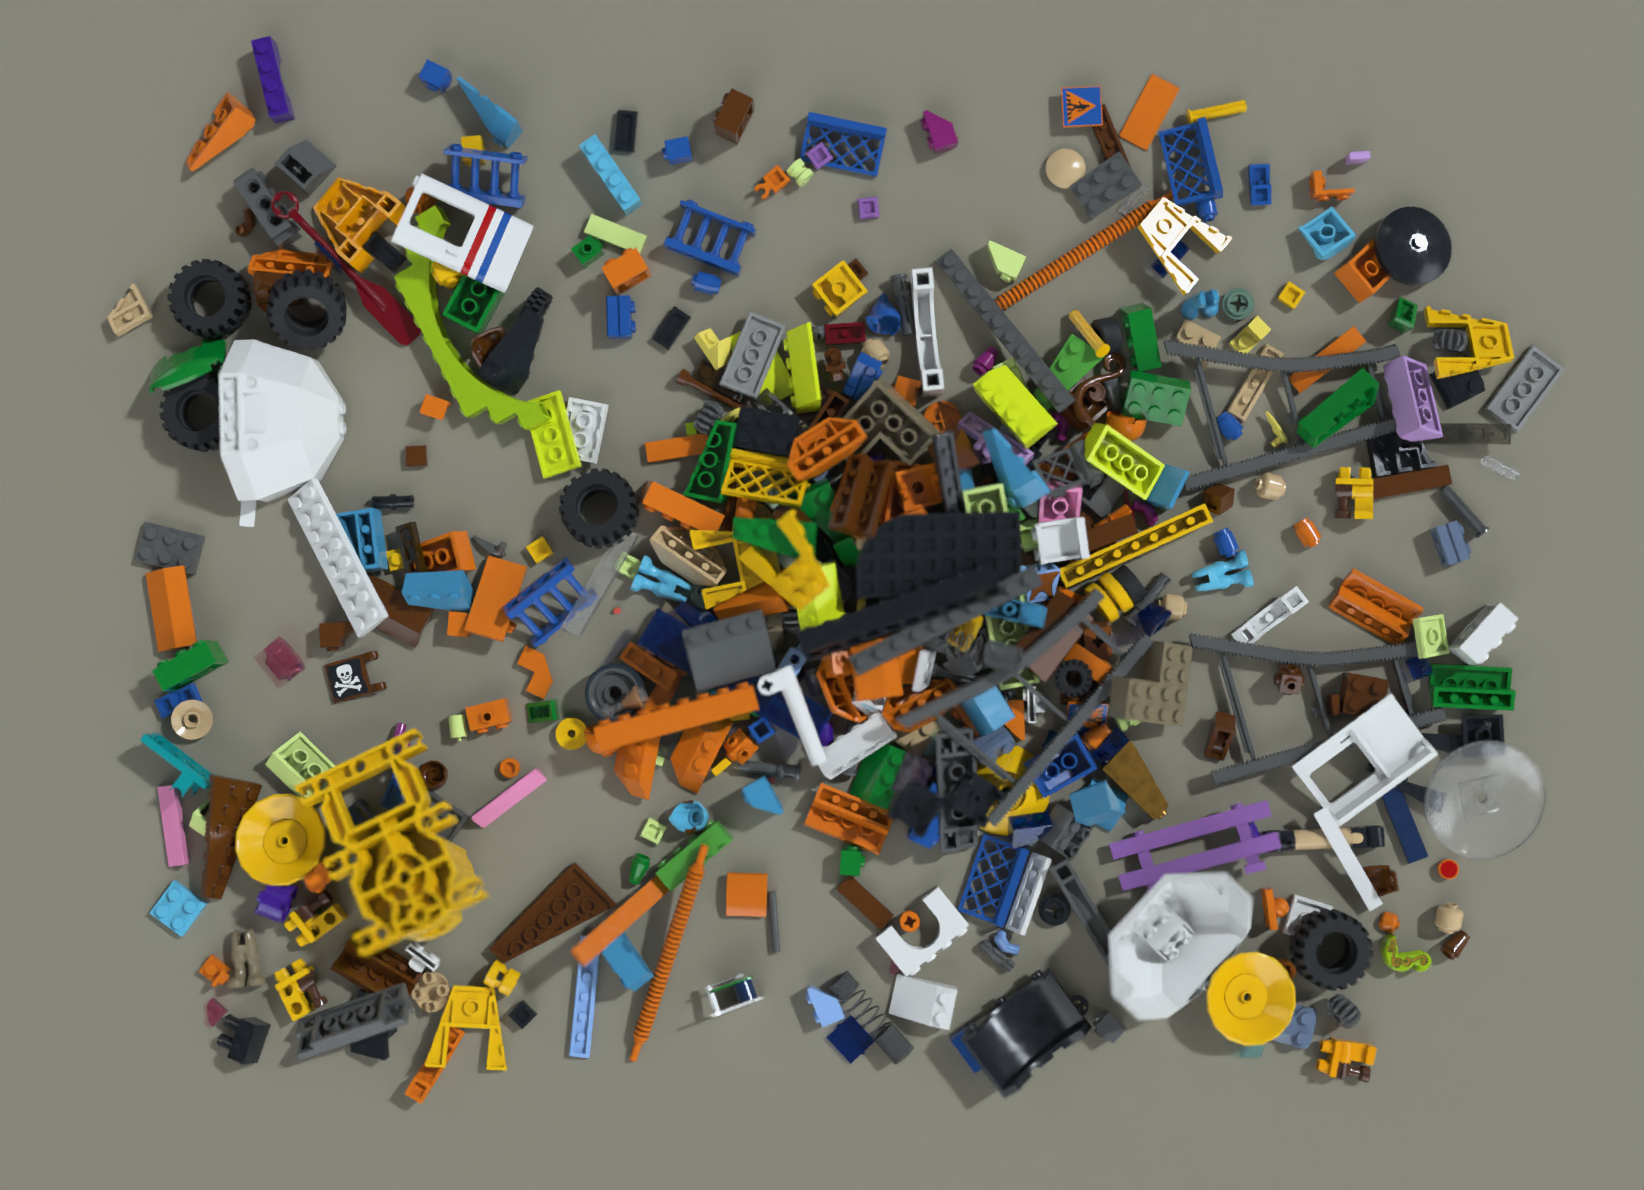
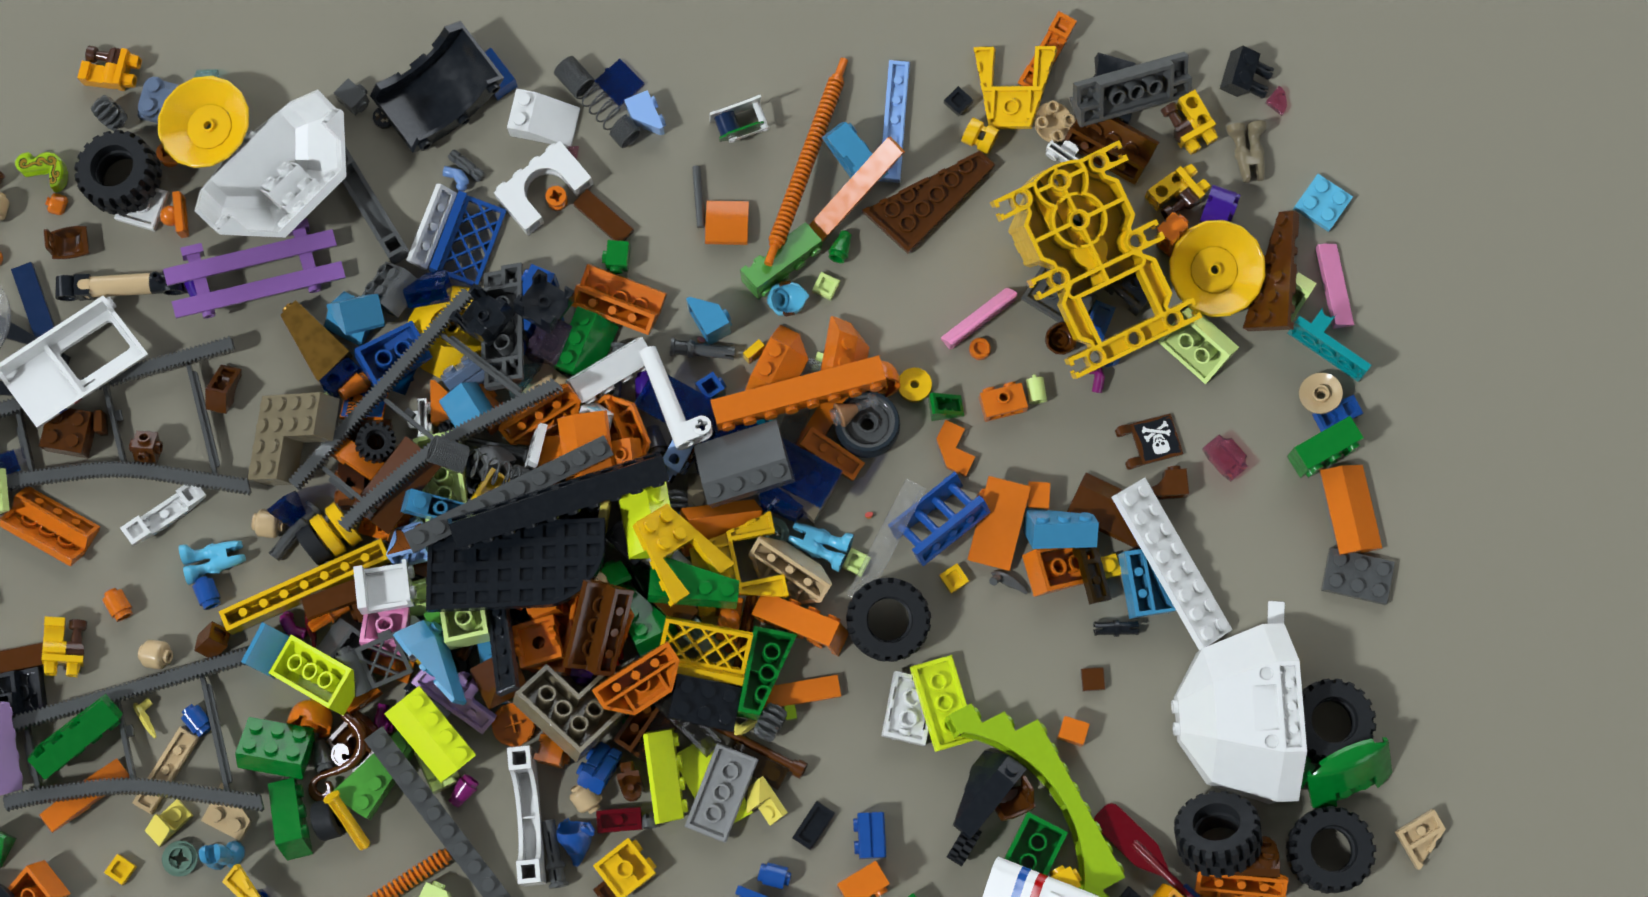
camera: 175 degrees right, 10 degrees down
orange bracket [198,954,232,988] -> none
orange brick [723,728,759,765] -> none
black gear [1038,893,1071,926] -> none
white sticker [1314,807,1383,911] -> none

